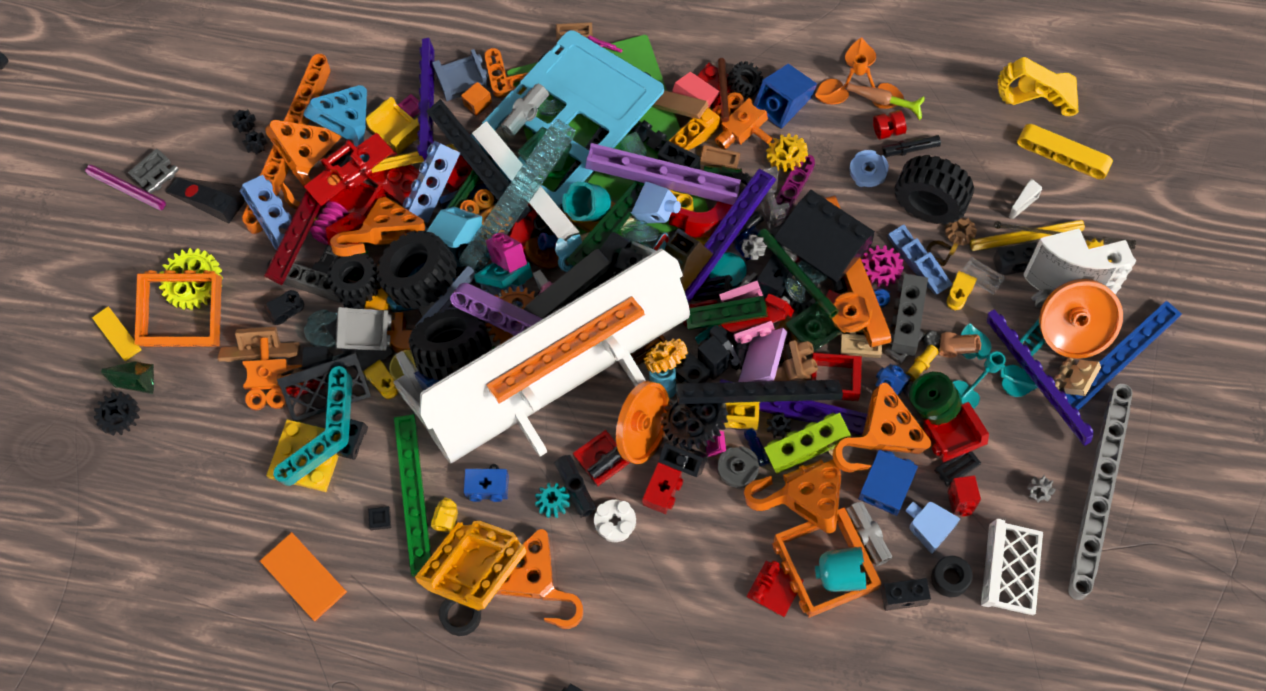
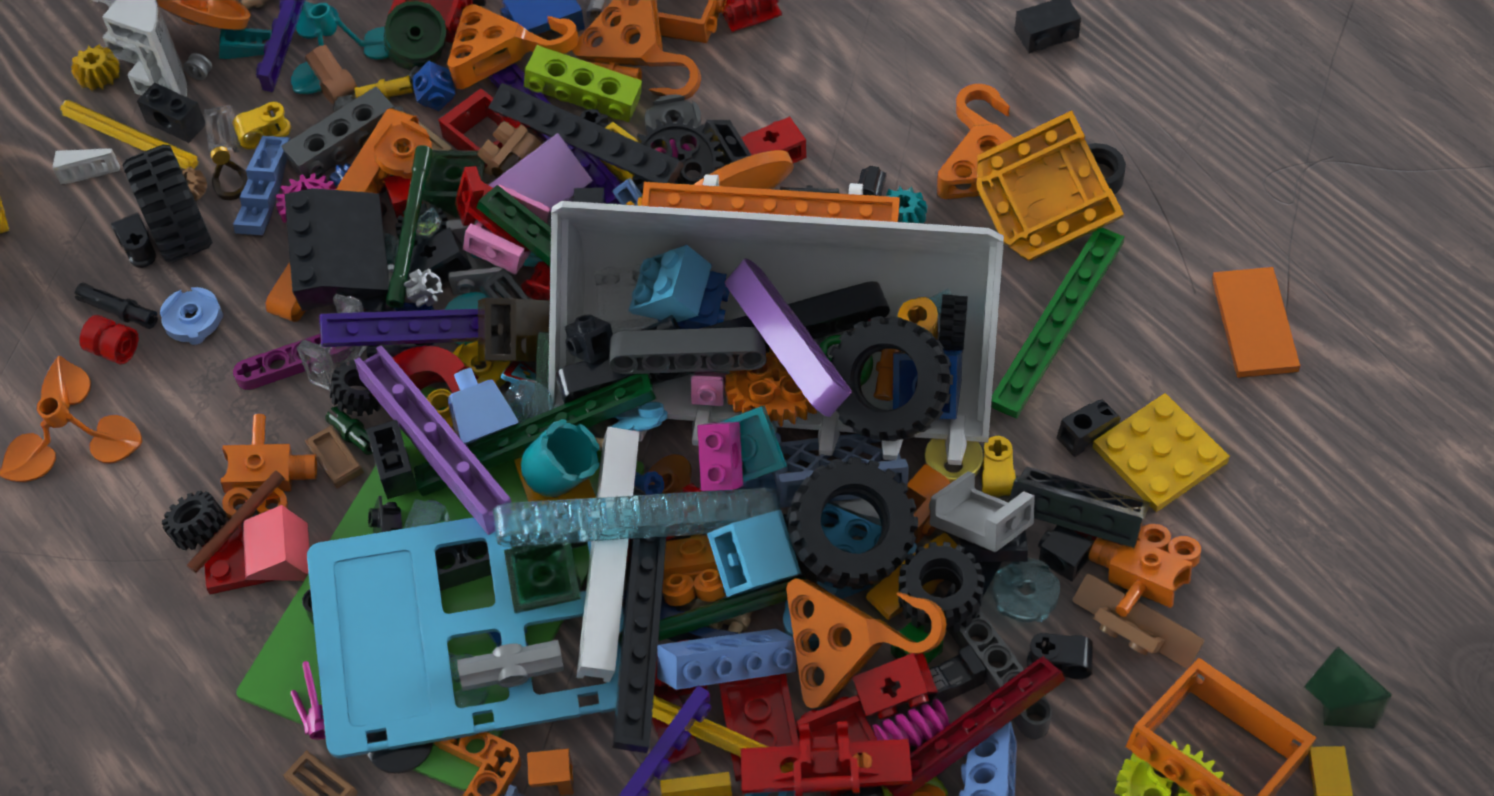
camera: 140 degrees left, 10 degrees down
black gear [94,392,140,436] -> none
teal beam [273,366,352,486] -> none
black tile [368,506,391,531] -> none
yellow rock [431,498,458,533] -> none
white plate [594,500,636,542] -> none
medium nougat tile [653,90,709,119] -> none
light orange slope [669,107,720,151] -> none
clear blue axle [744,428,770,467] -> none
blue slope [754,63,817,129] -> none
yellow gear [766,133,808,172] -> none
nougat piece [847,83,925,120] -> none
clear smoke piece [994,221,1136,250] -> none

